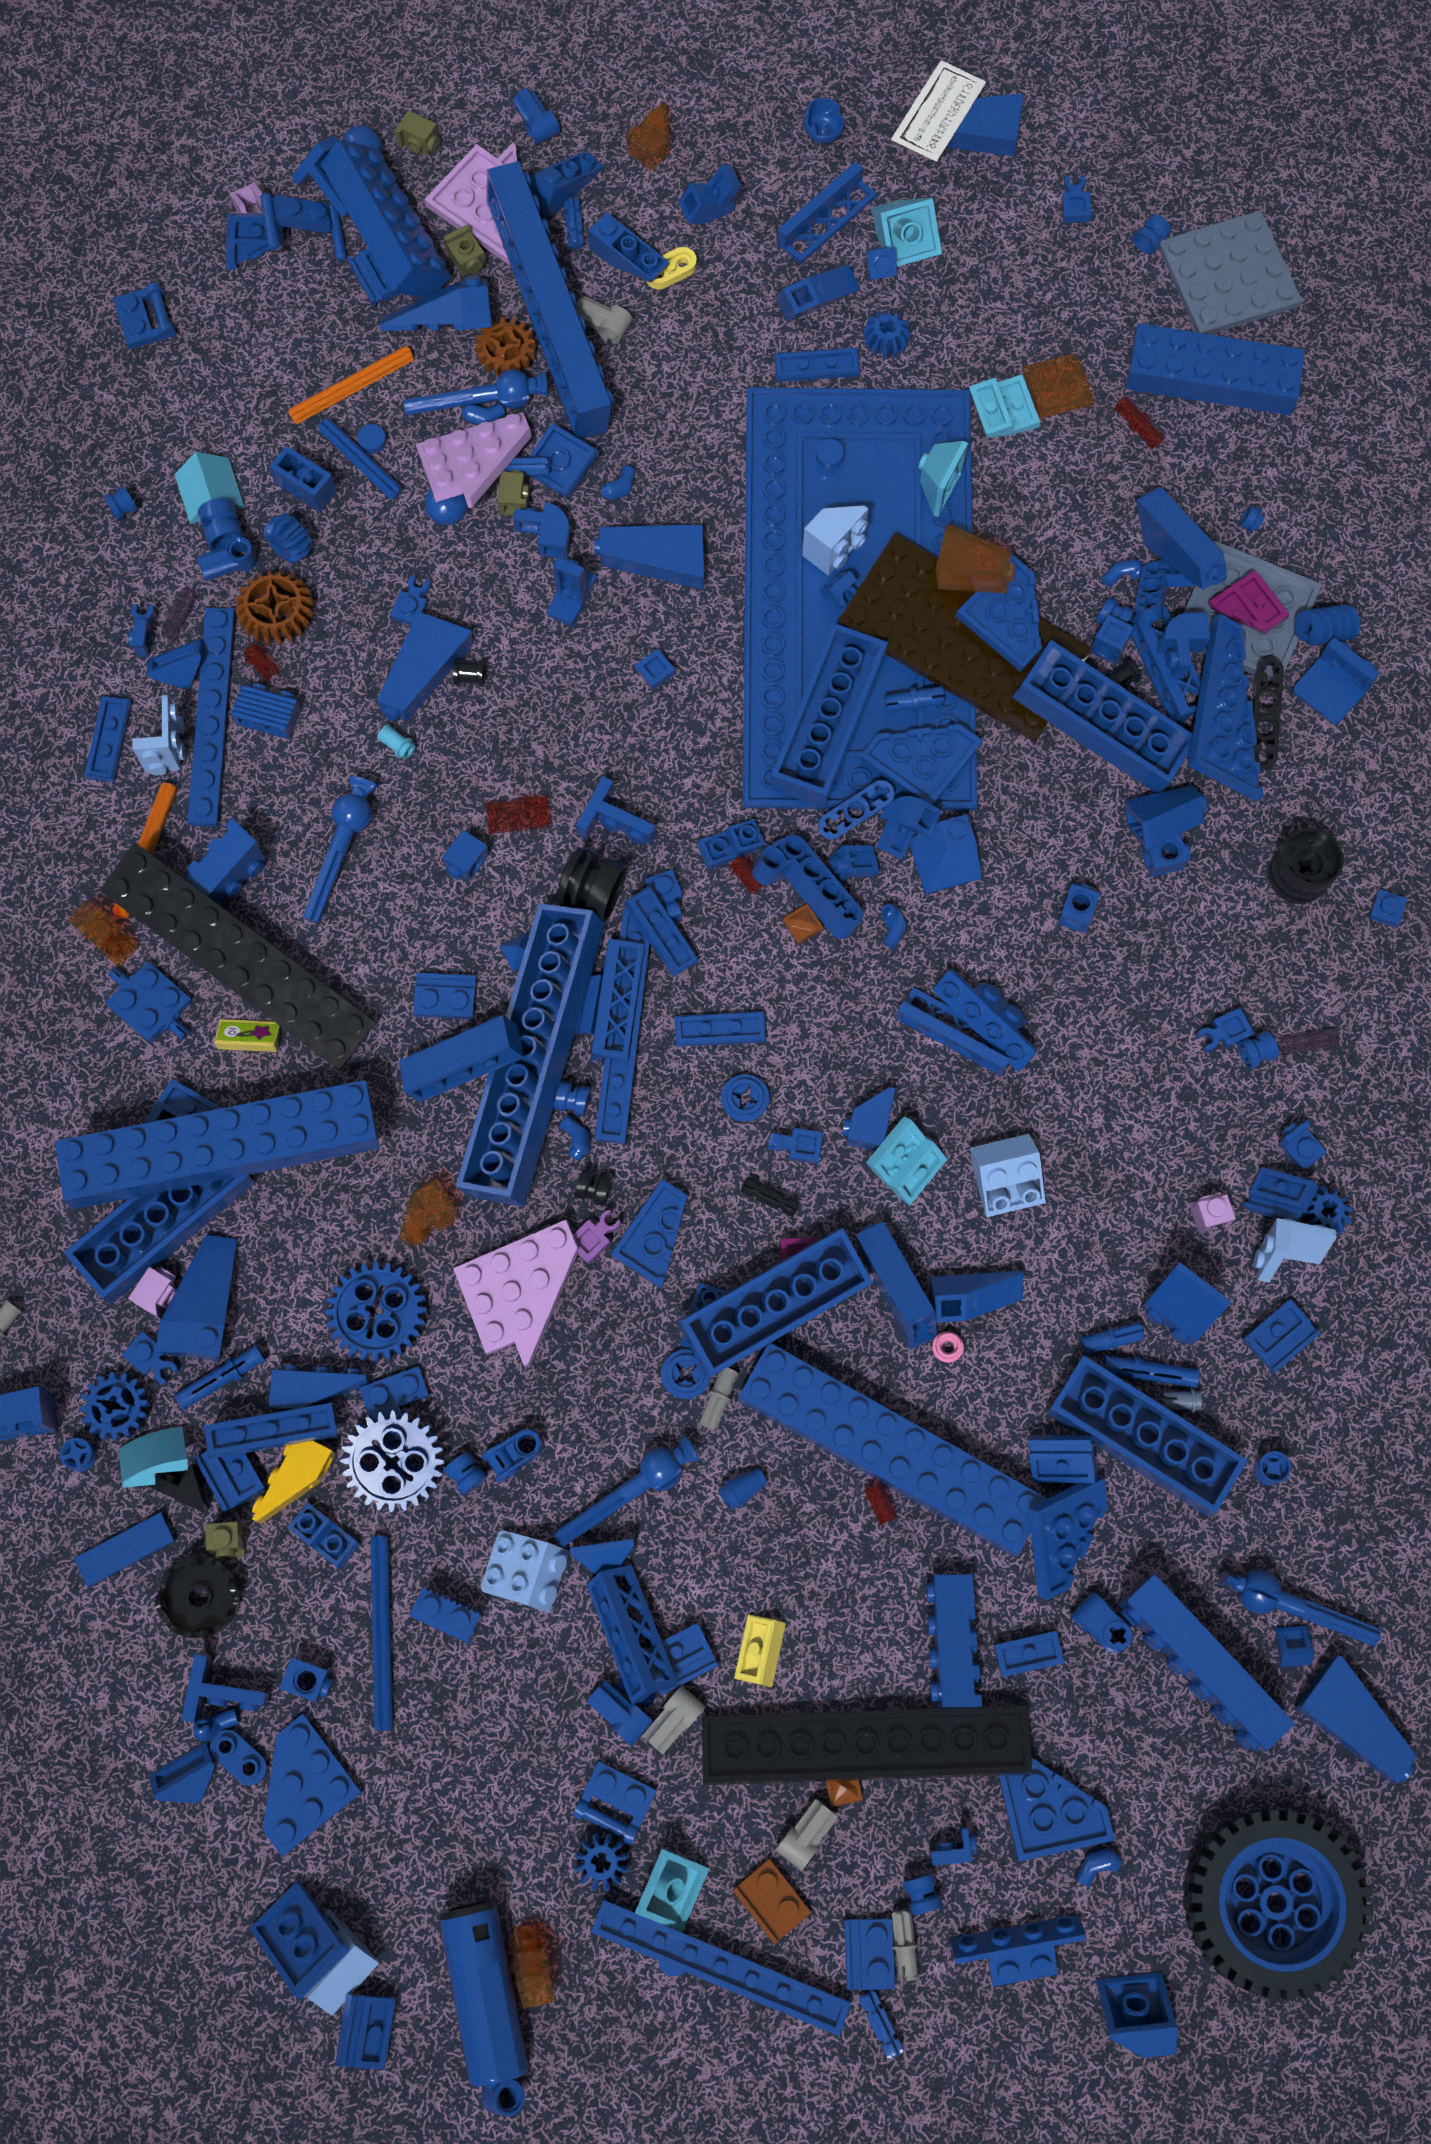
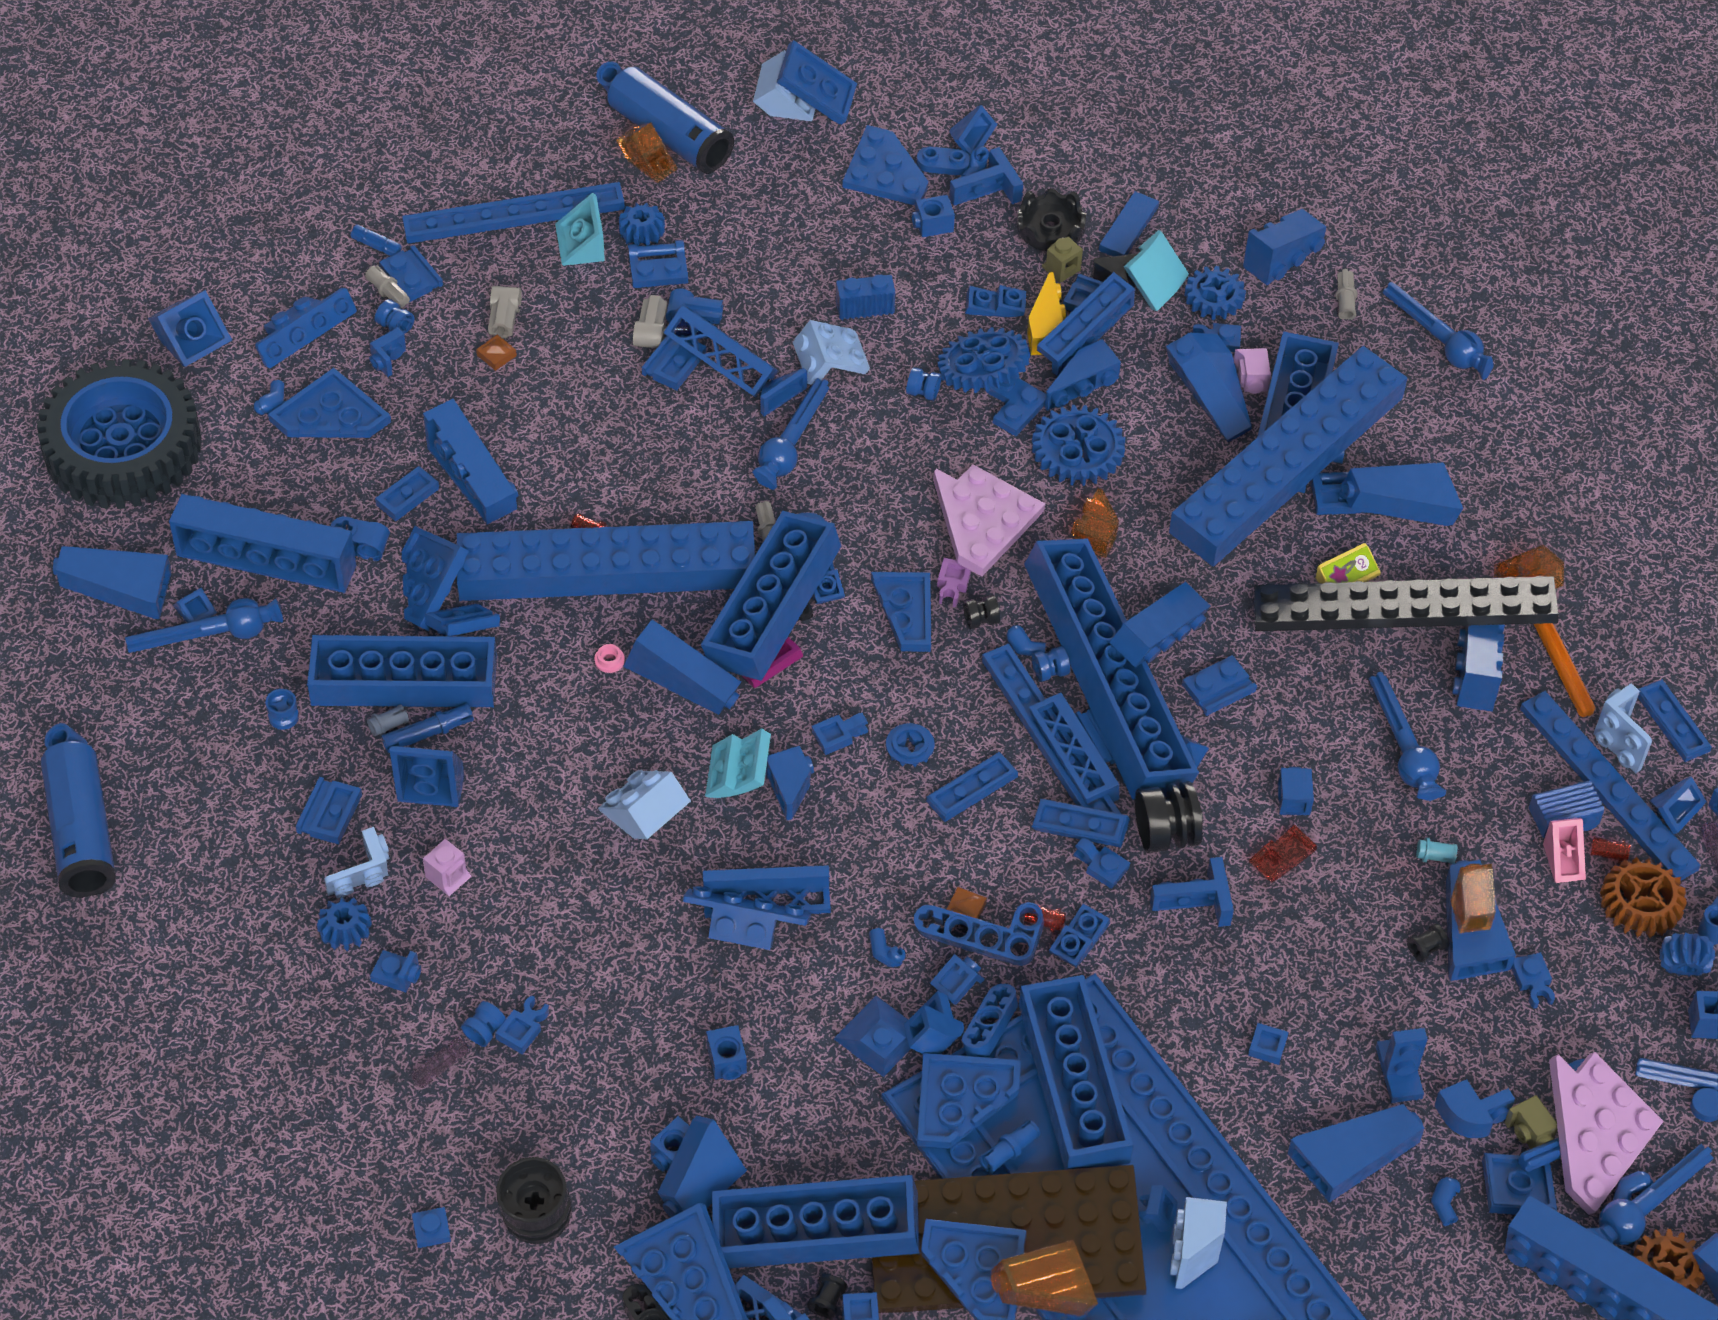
camera: 145 degrees right, 20 degrees down
blue wheel [60,1438,97,1472] -> none
blue plate [105,962,192,1045] -> none
blue pin [174,1344,266,1411] -> none
blue plate [335,1993,396,2070] -> none
blue axle [371,1535,393,1731] -> none
blue piece [481,1430,544,1484] -> none
black plate [702,1706,1032,1785] -> none
blue cone [718,1468,767,1510] -> none
dark orange plate [733,1859,811,1945] -> none
light yellow slope [734,1614,786,1687] -> none
black axle [741,1177,799,1216] -> none
blue slope [930,1271,1023,1323] -> none
blue axle [1080,1322,1144,1356] -> none
blue plate [1243,1167,1319,1223] -> none
none -> blue slope [1341,462,1463,526]
none -> clear orange slope [1450,864,1496,933]
none -> bright pink slope [1543,818,1586,883]

